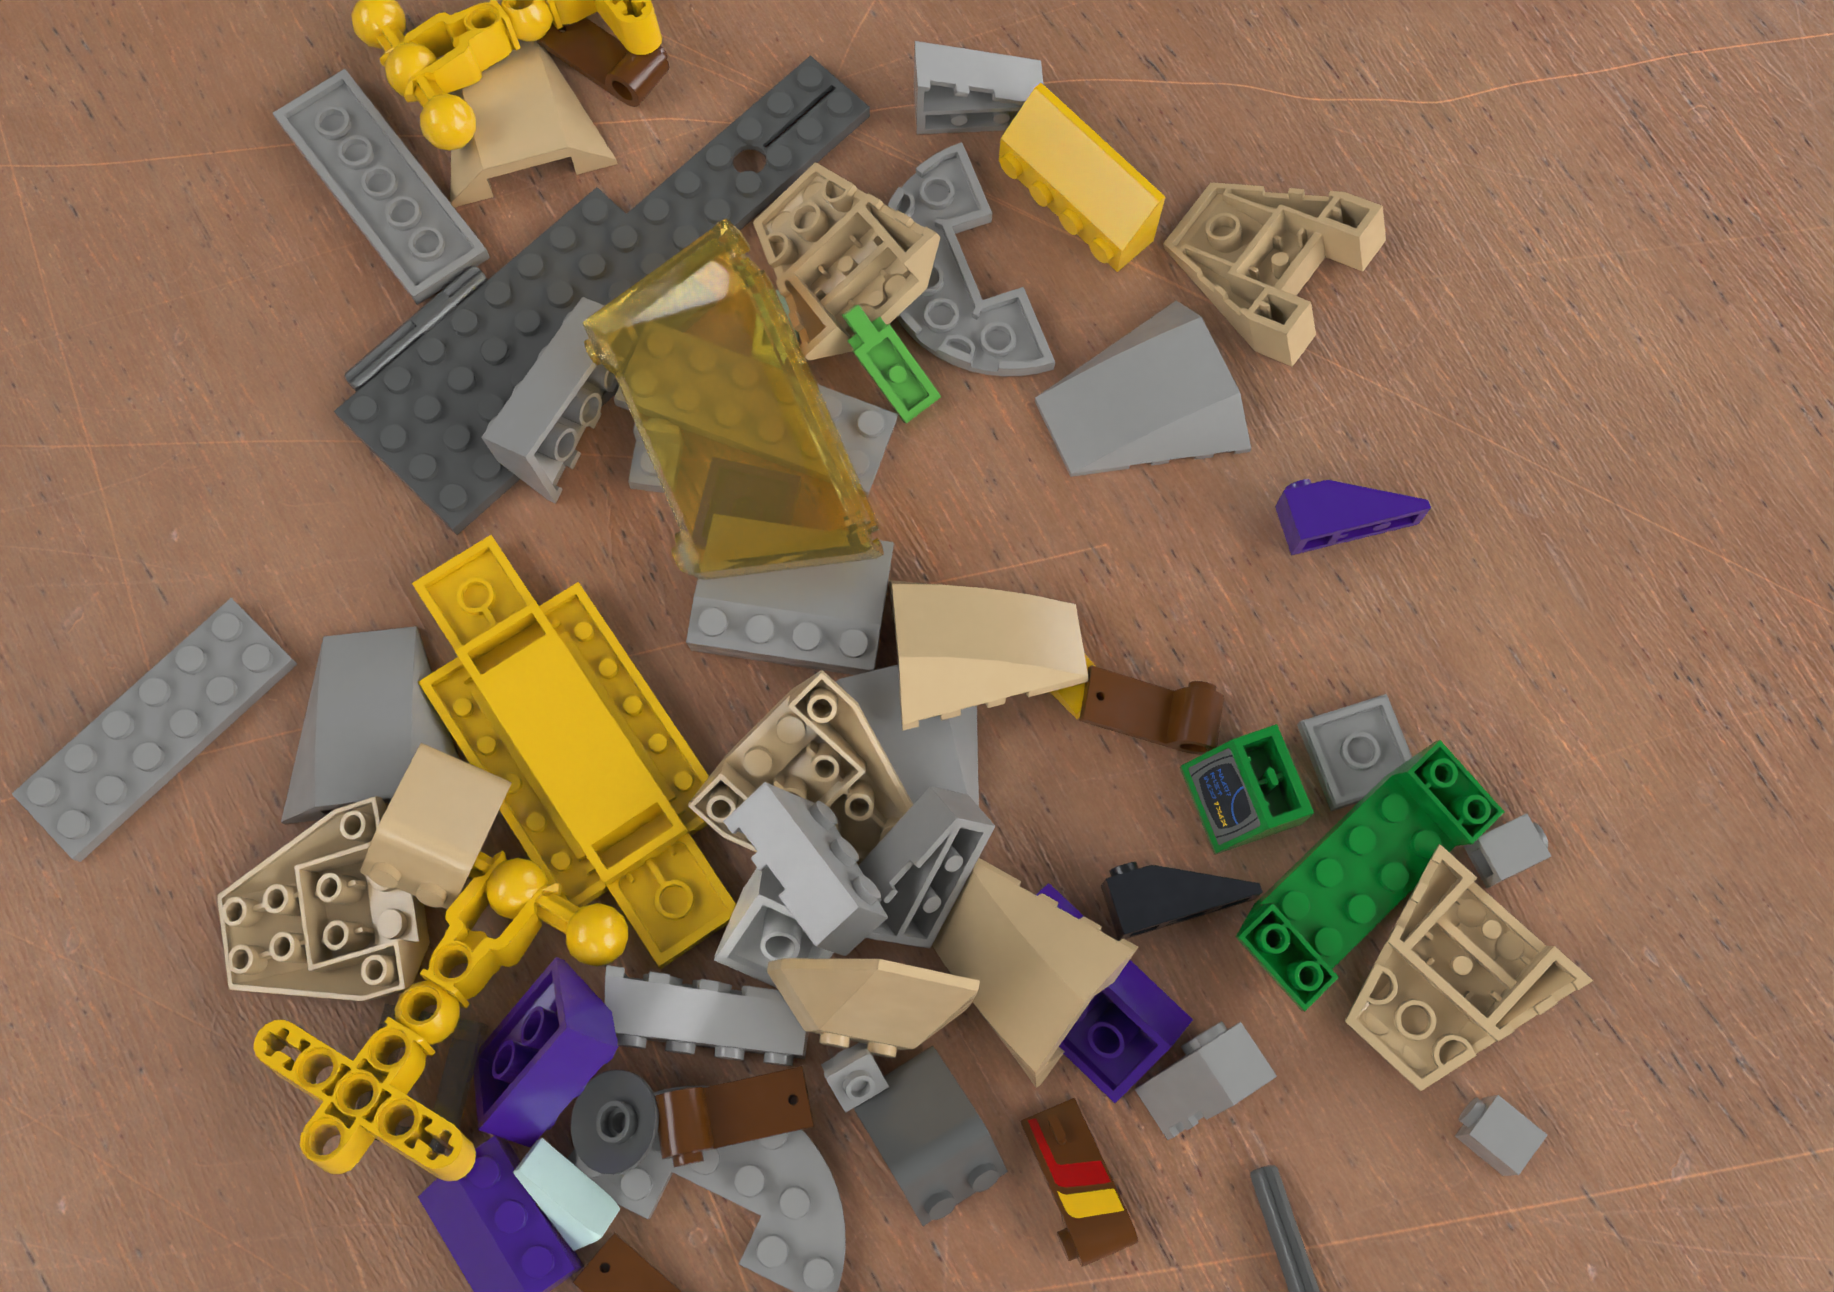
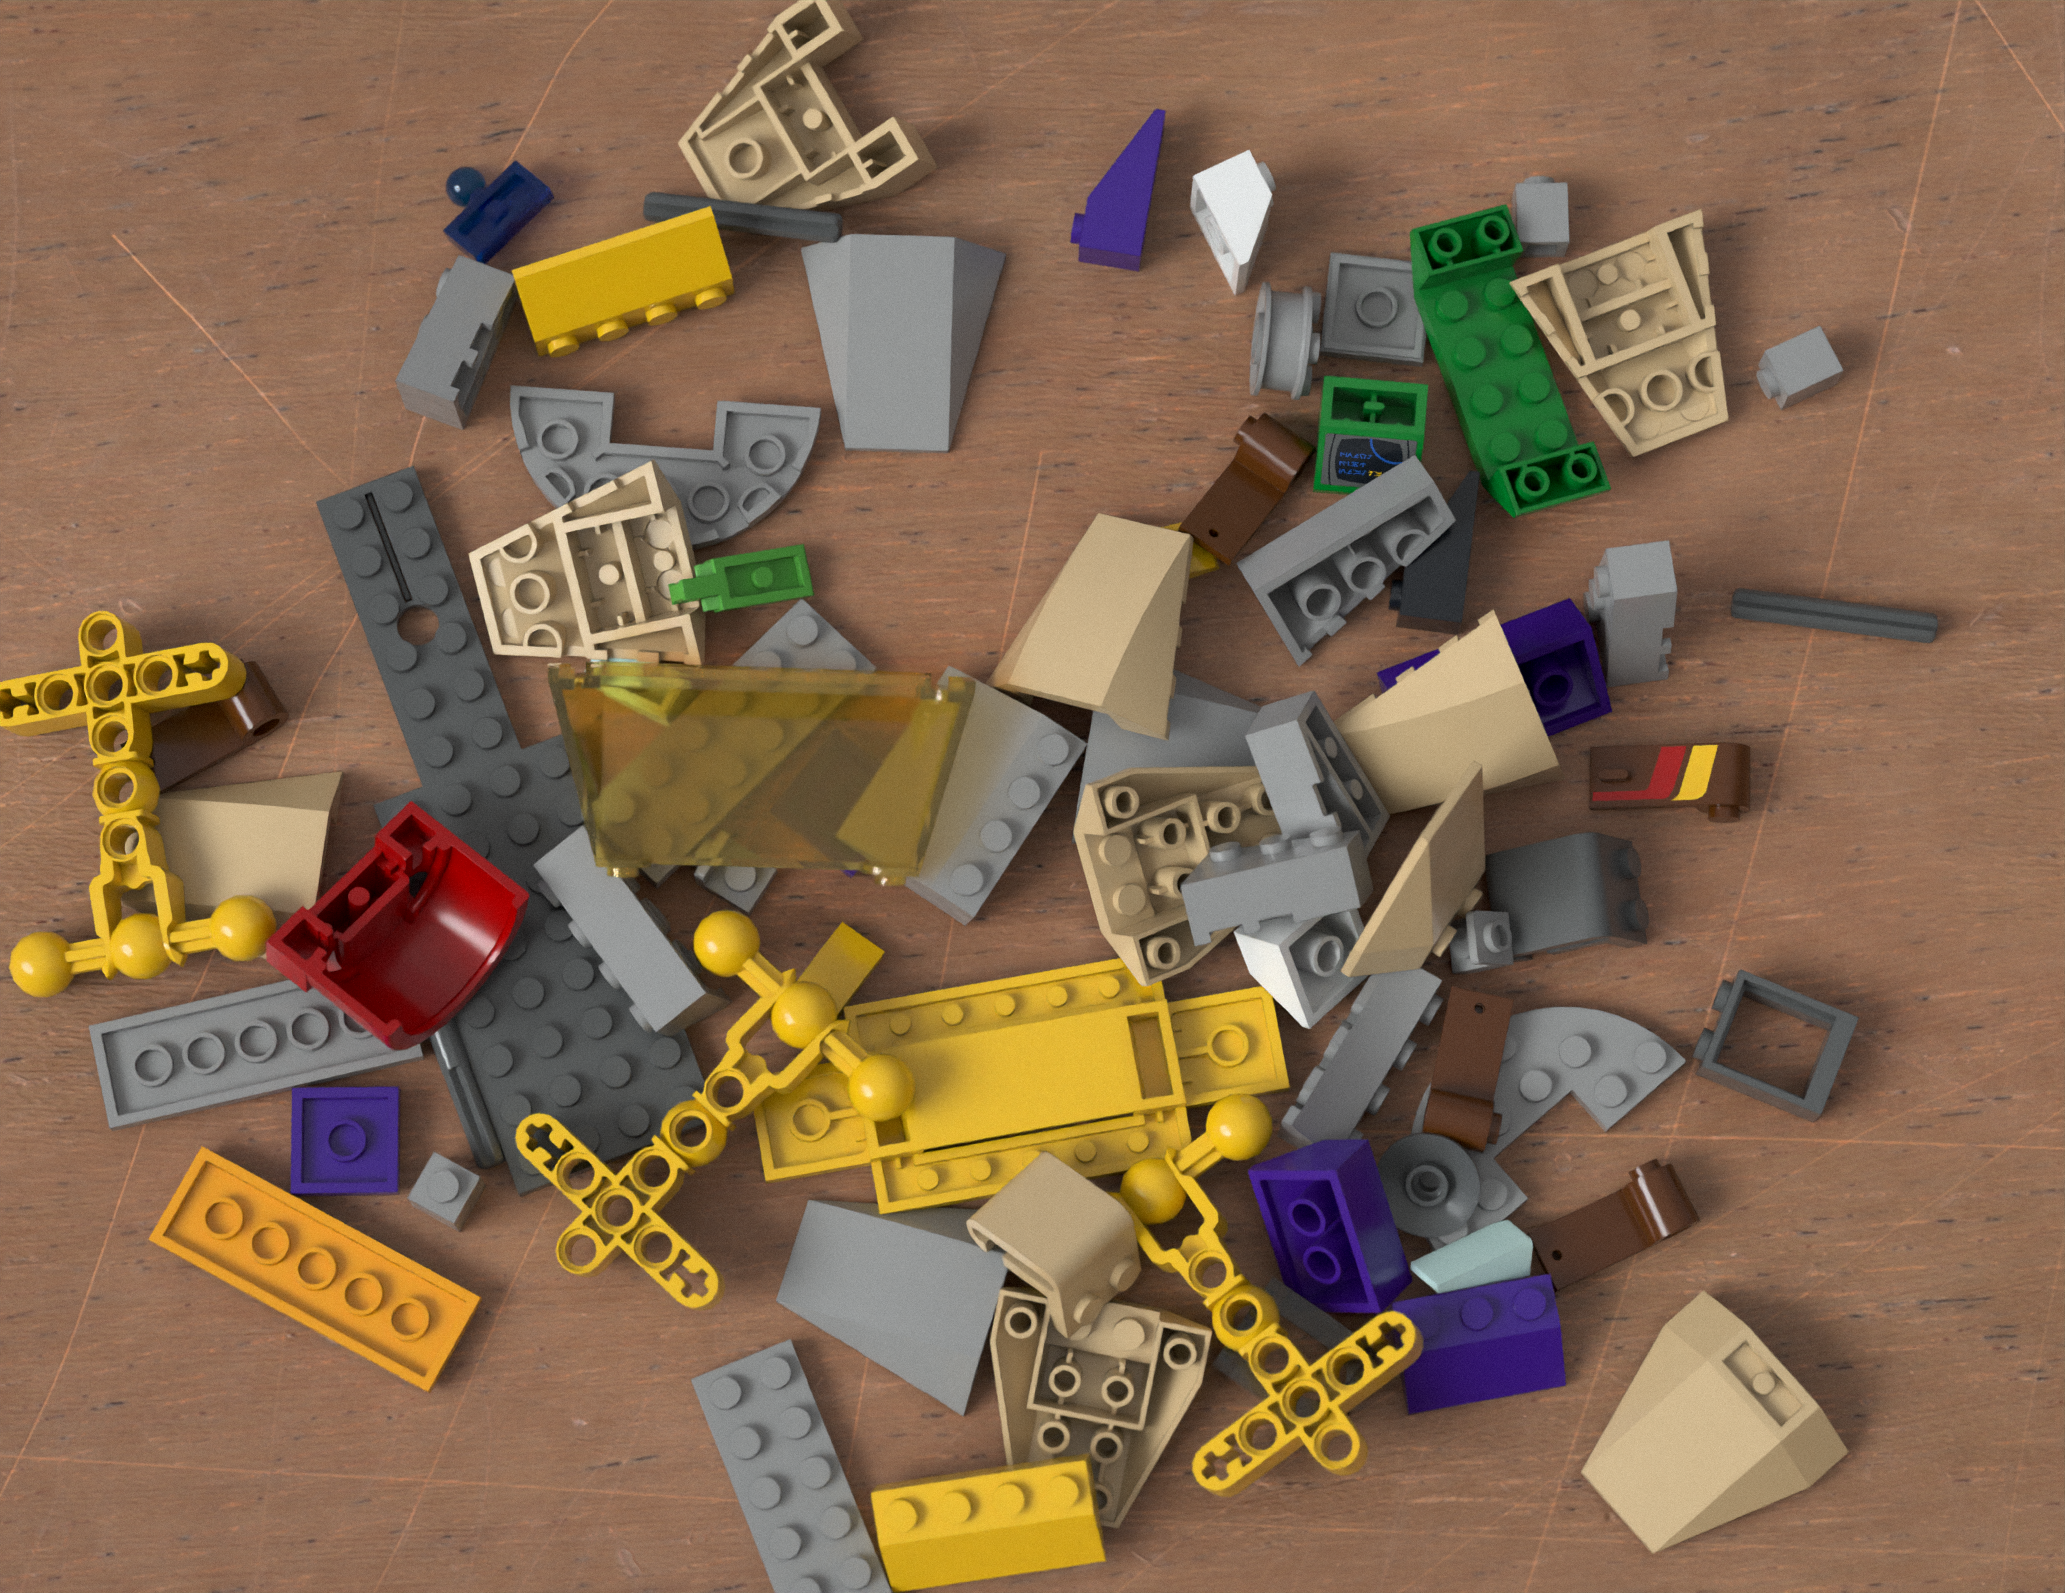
camera: 65 degrees left, 5 degrees up
none -> light orange plate [148,1146,482,1394]
none -> red piece [266,801,529,1050]
none -> dark purple plate [291,1086,401,1196]
none -> light grey brick [407,1152,486,1232]
none -> clear blue plate [442,160,555,264]
none -> yellow piece [515,909,916,1311]
none -> dark grey axle [643,192,843,243]
none -> yellow slope [797,922,885,1020]
none -> yellow slope [871,1453,1106,1593]
none -> white slope [1190,150,1276,296]
none -> light grey wedge [1236,455,1456,667]
none -> light grey wheel [1249,282,1321,400]

